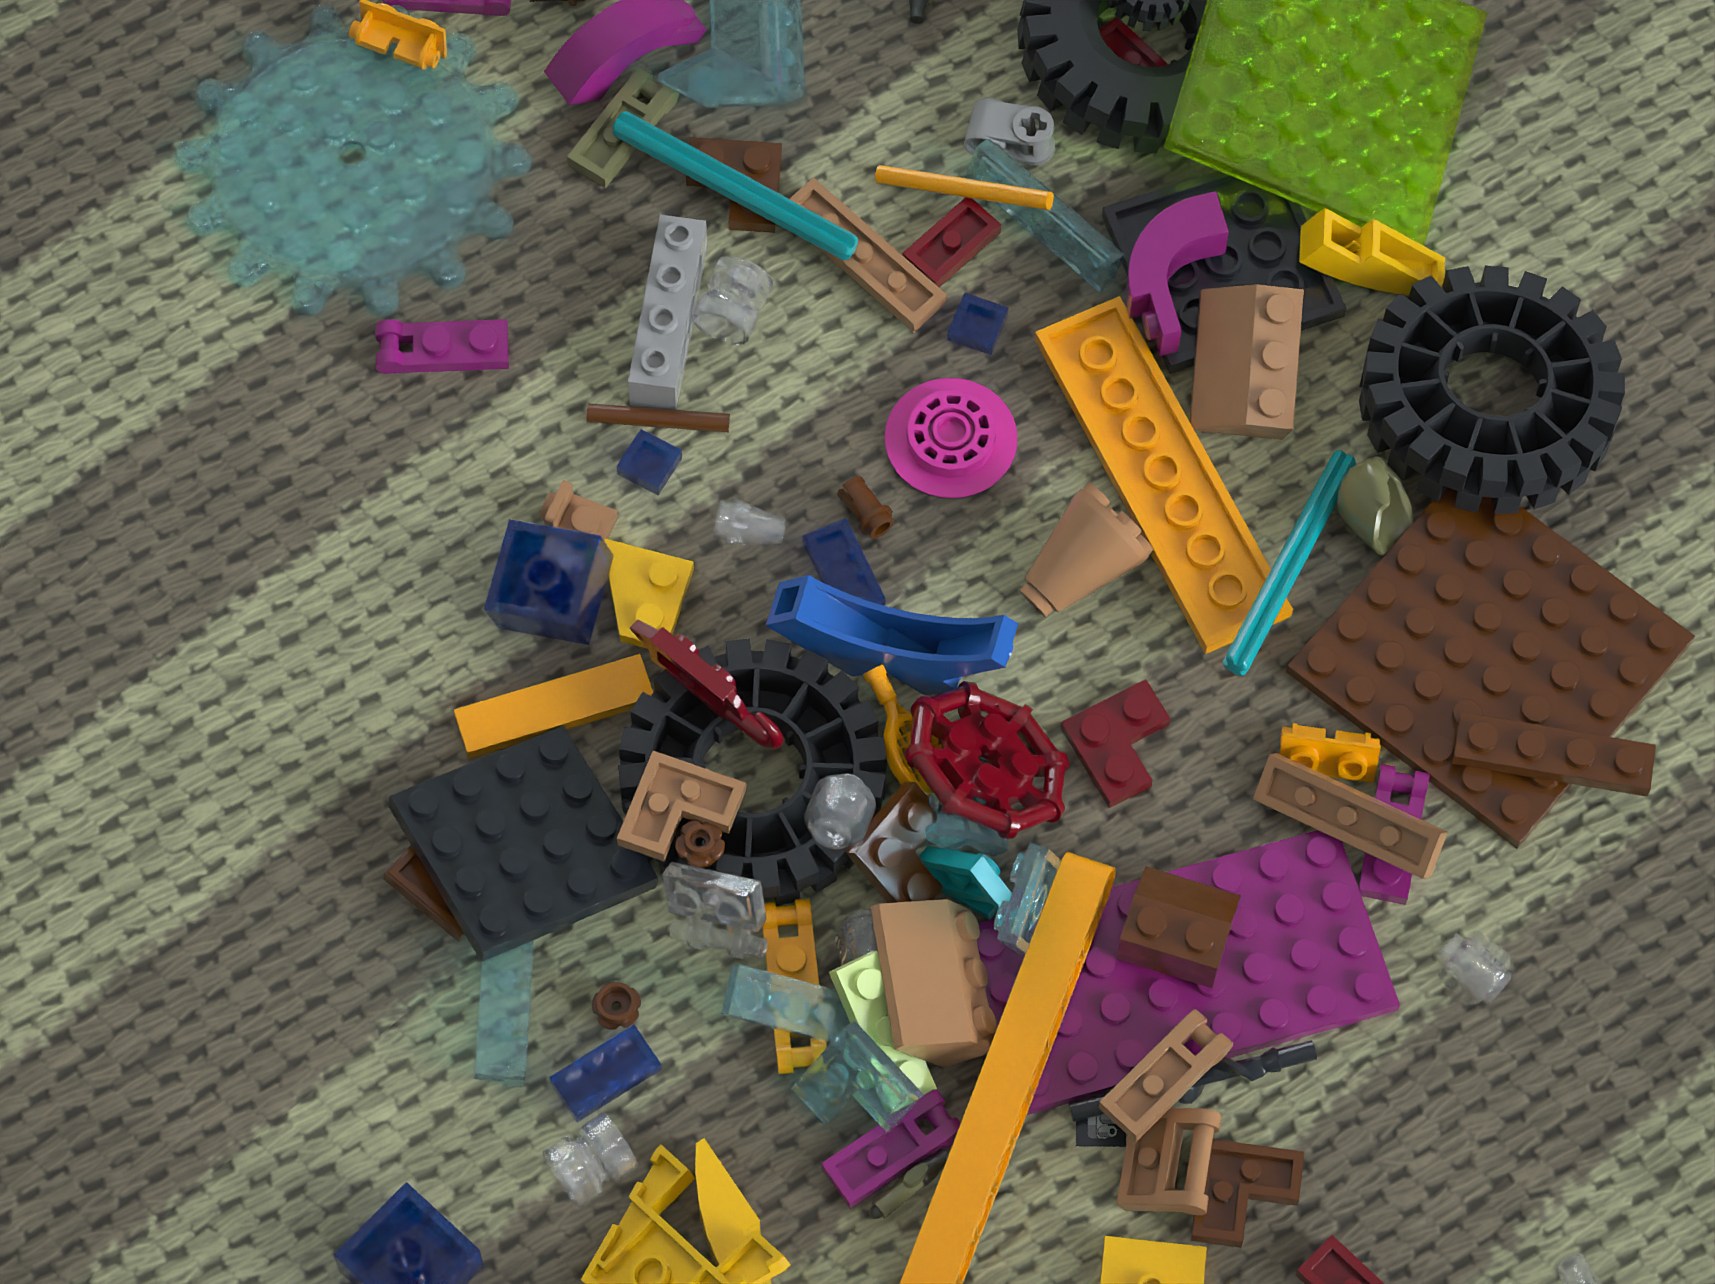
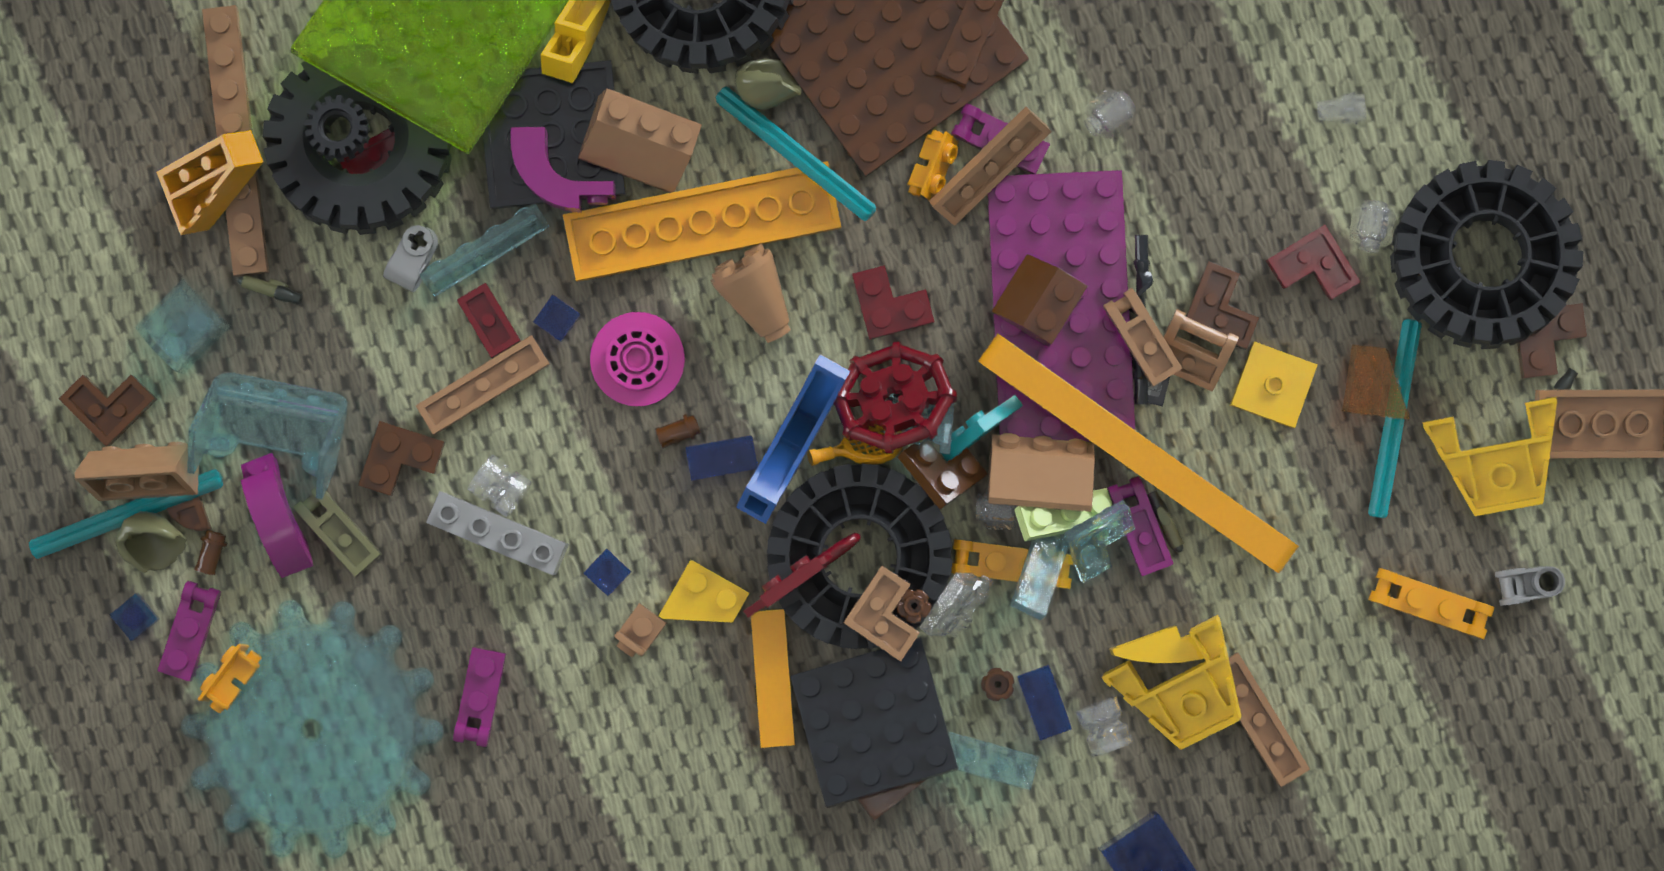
camera: 80 degrees left, 20 degrees up
clear blue brick [484,519,614,645] -> none
reddish brown bar [587,403,730,433] -> none
teal axle [612,111,858,260] -> none
clear cone [713,498,786,546] -> none
clear head [804,774,876,849] -> none
light orange bar [875,165,1054,210] -> none
clear light blue plate [994,842,1061,956] -> none

